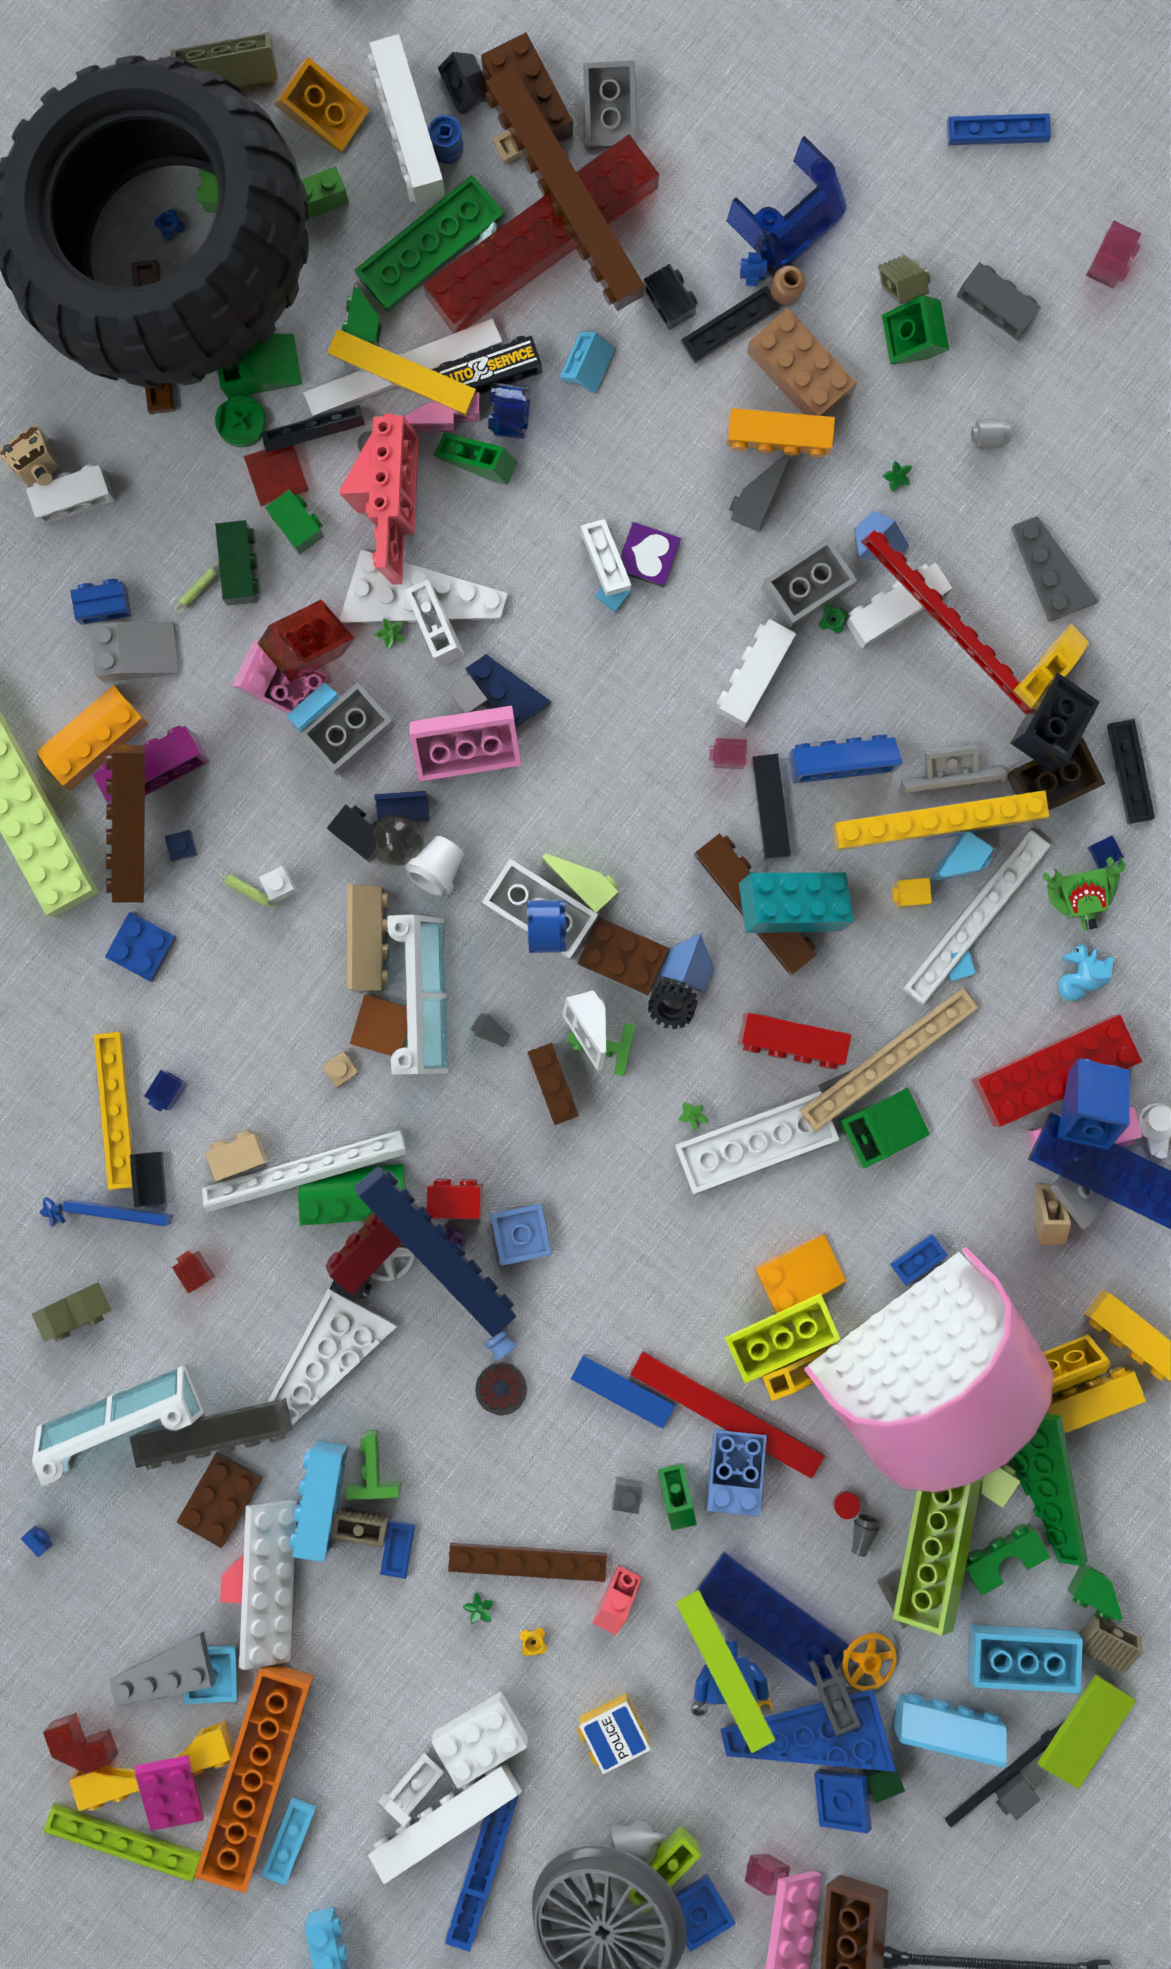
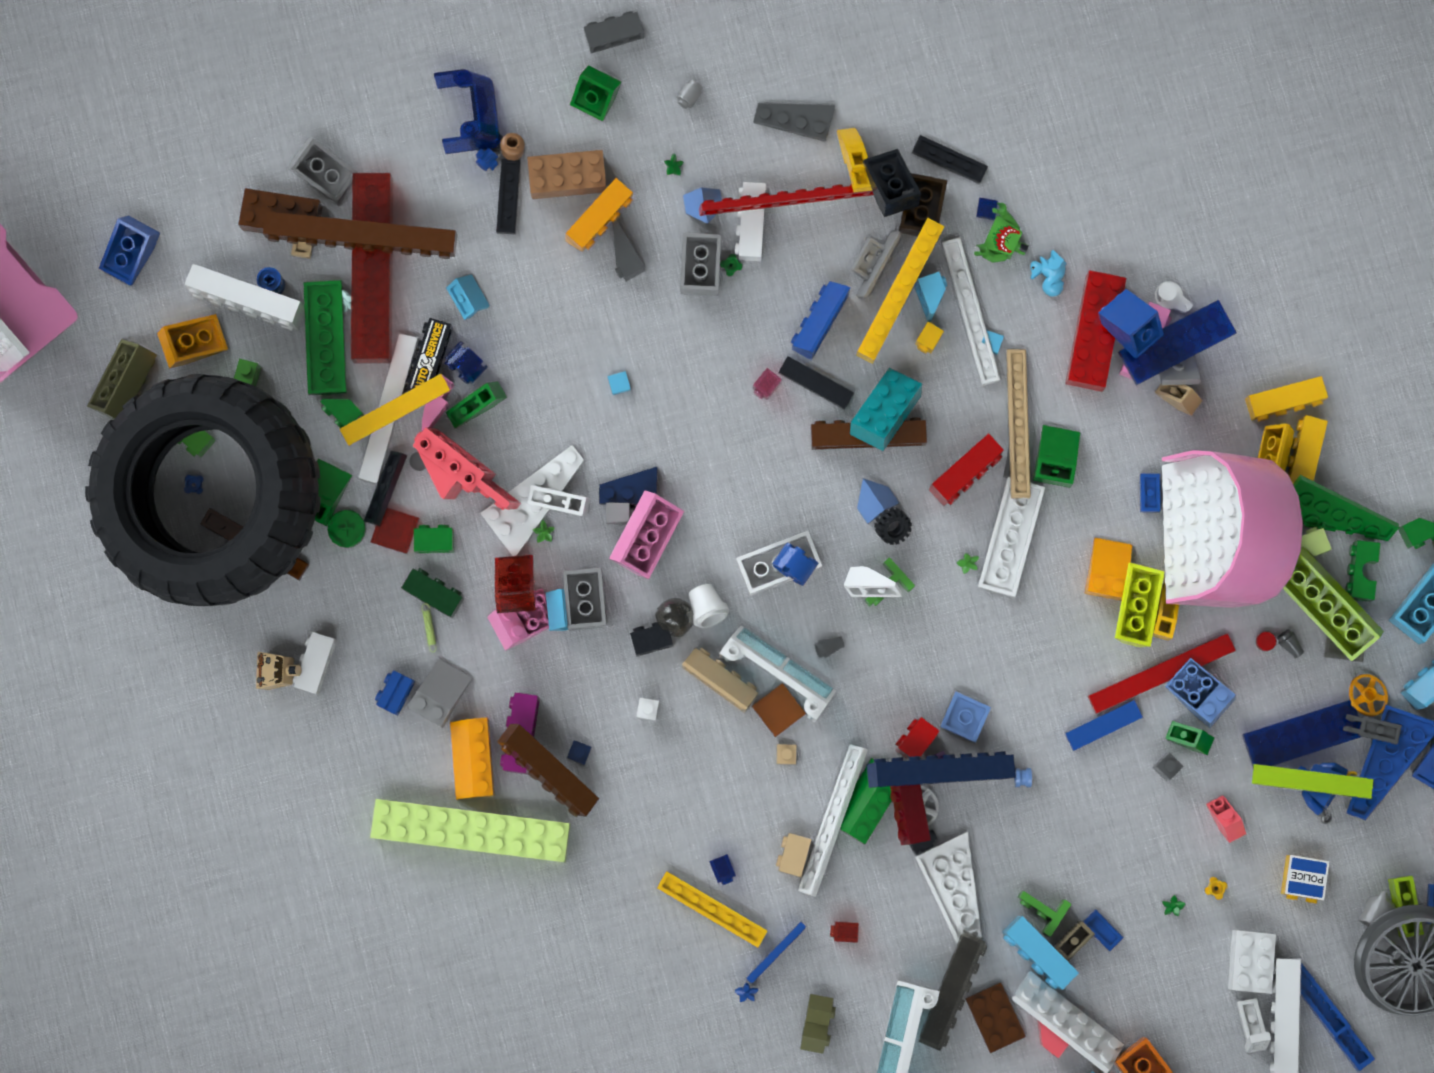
camera: 55 degrees left, 5 degrees down
blue plate [105,912,177,982] -> none
black panel [130,1151,167,1207] -> none
yellowish green piece [219,873,277,908] -> none
dark blue panel [374,791,430,824] -> none
black panel [438,52,487,114] -> none
reddish brown plate [448,1543,607,1582] -> none
clear smoke tile [475,1362,527,1416] -> none
reddish brown brick [528,1043,579,1125] -> none
yellowish green slope [542,854,618,914] -> none
reddish brown plate [577,917,669,996] -> none
white plate [580,519,631,597] -> none
tile [620,522,681,588] -> none
black brick [643,264,698,330] -> none
white brick [716,619,796,728] -> none
olive brick [878,254,931,304] -> none

